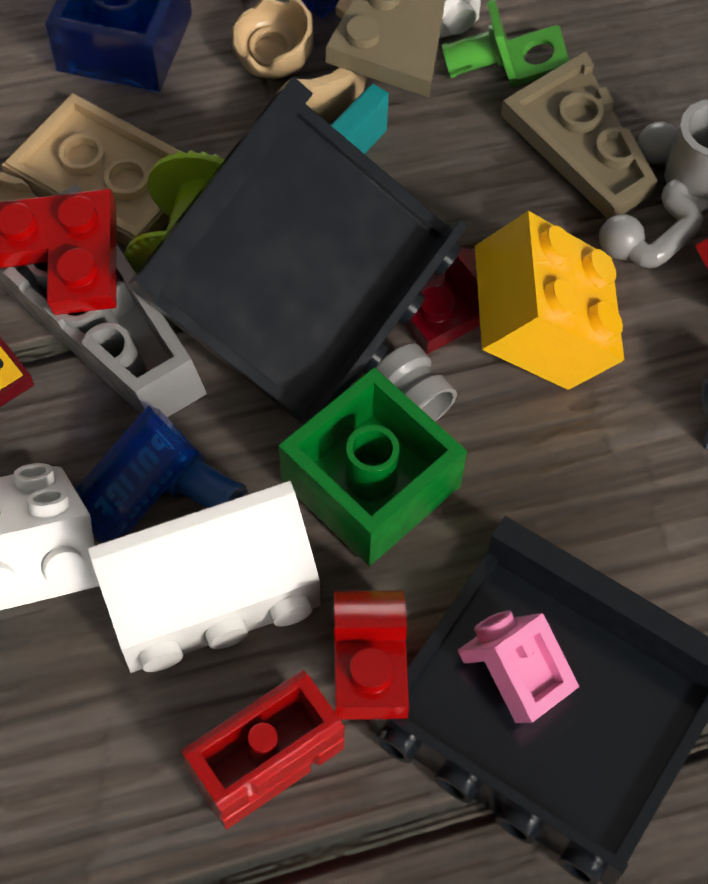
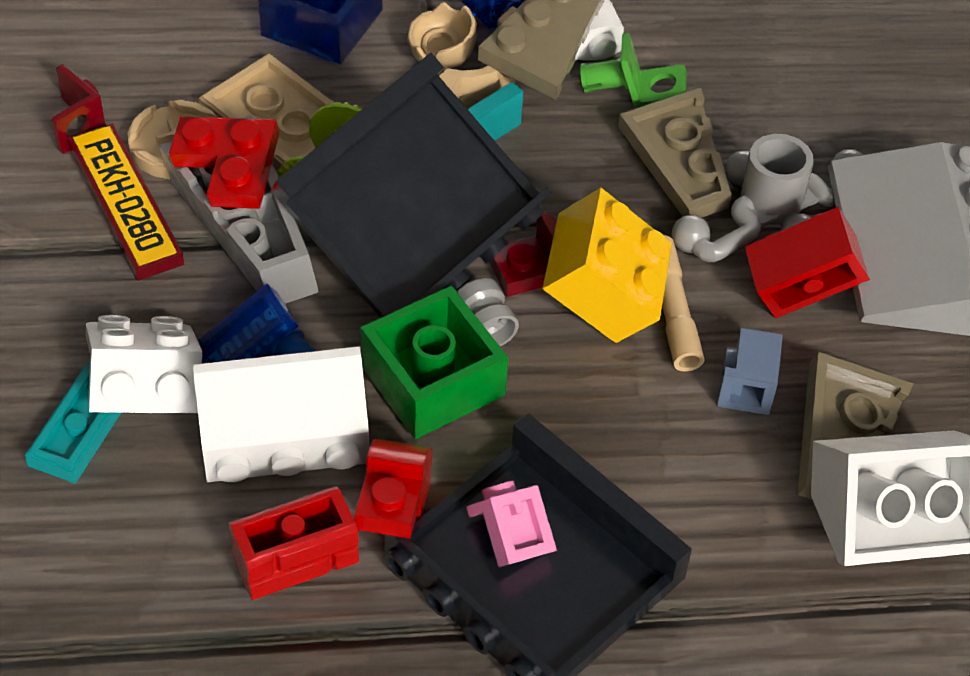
camera: 10 degrees right, 10 degrees down
none -> tan piece [662,235,705,371]

